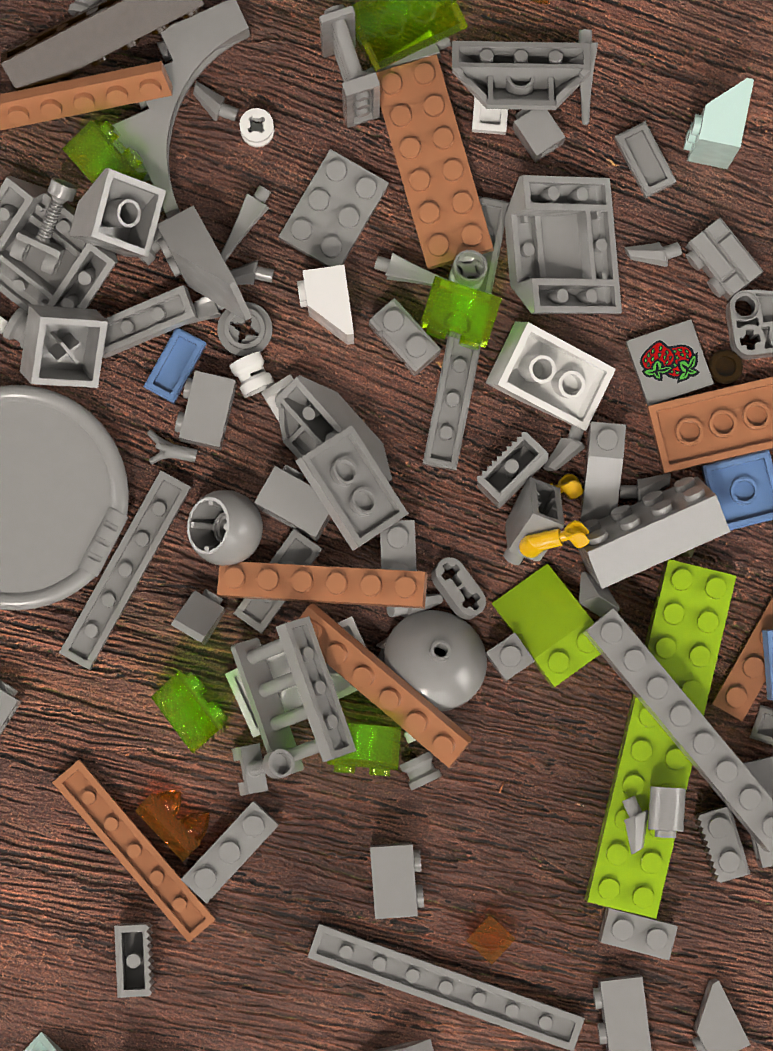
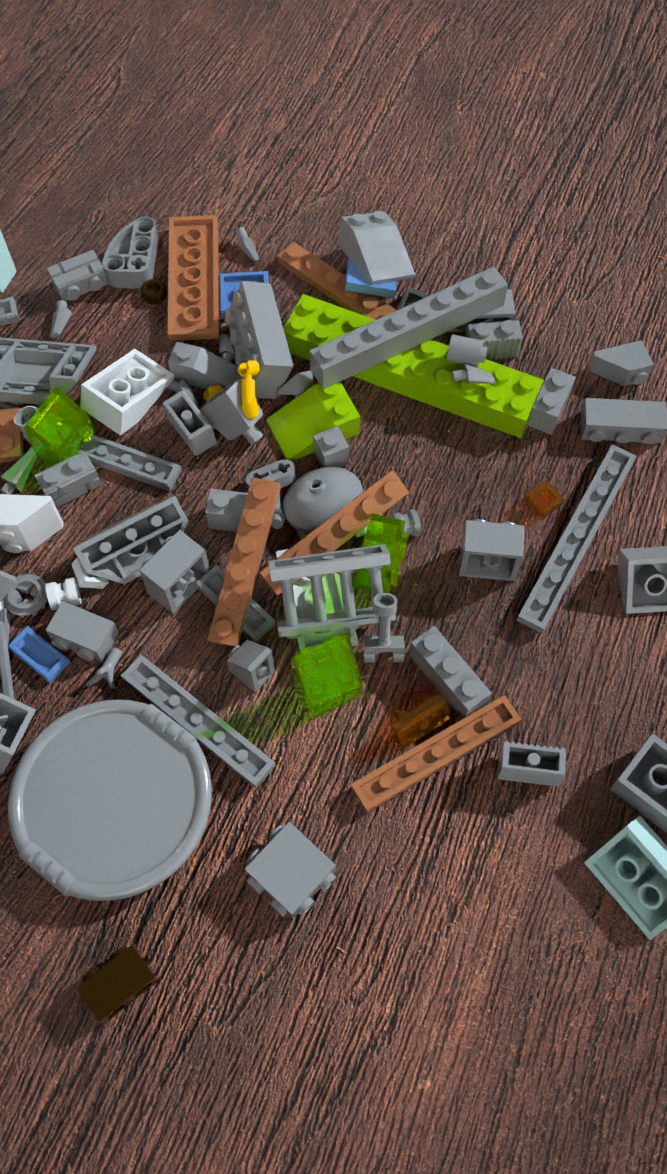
camera: 75 degrees left, 20 degrees down
light grey wheel [187,490,263,566] -> none
light grey plate [295,425,409,551] -> none
light grey tile [625,319,714,407] -> none

